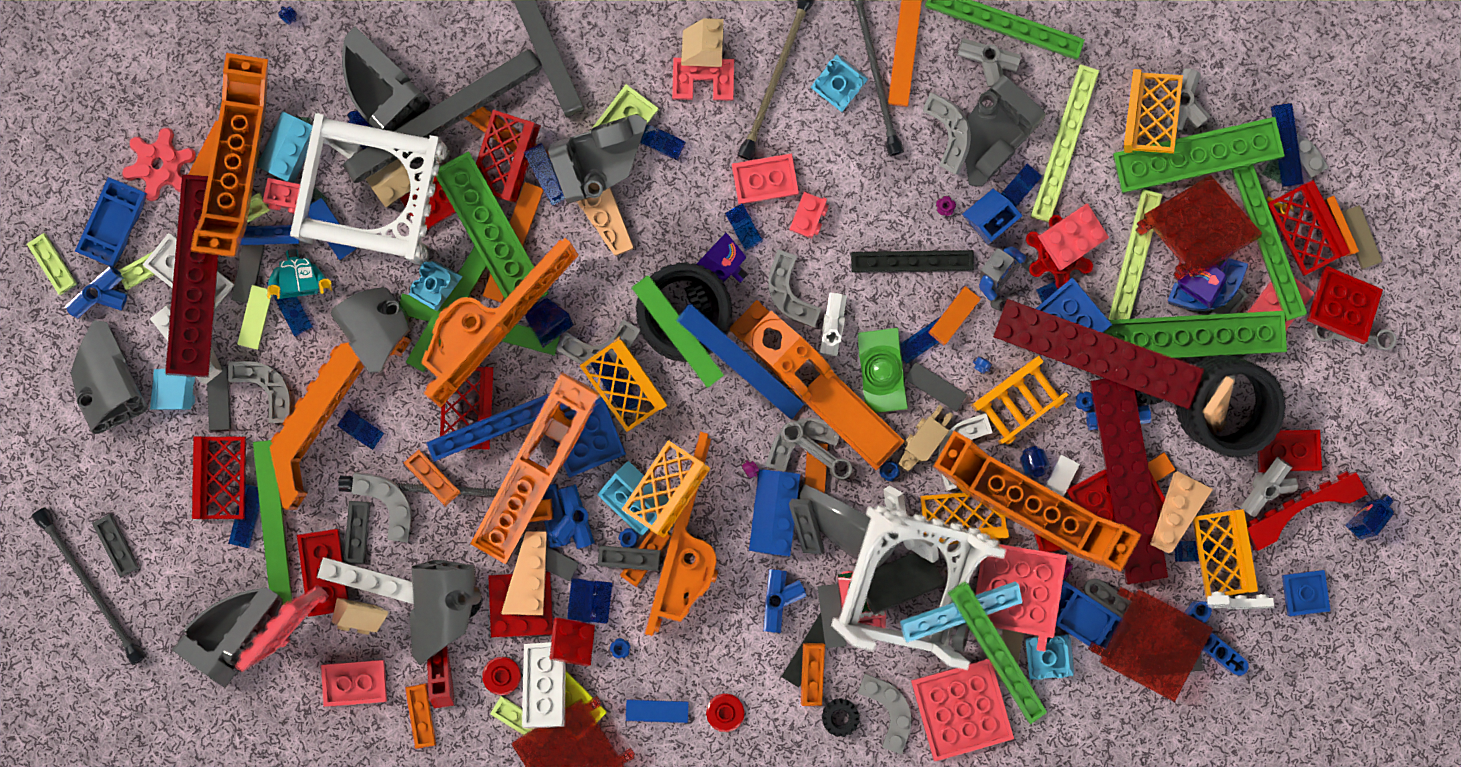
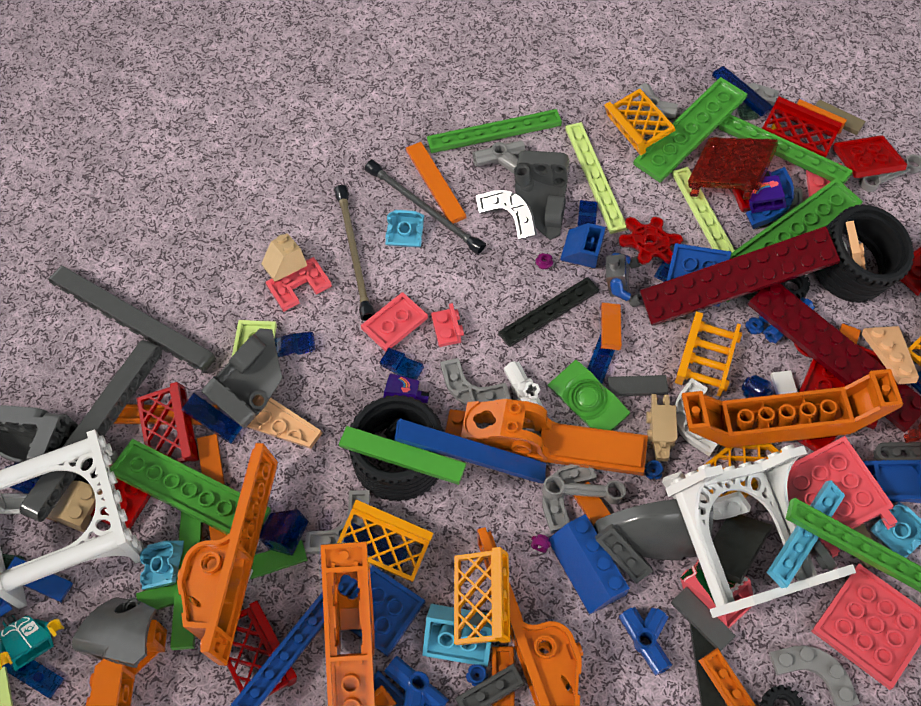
camera: 30 degrees left, 25 degrees down
blue plate [973,356,992,374] -> none
coral plate [1038,203,1109,271] -> none

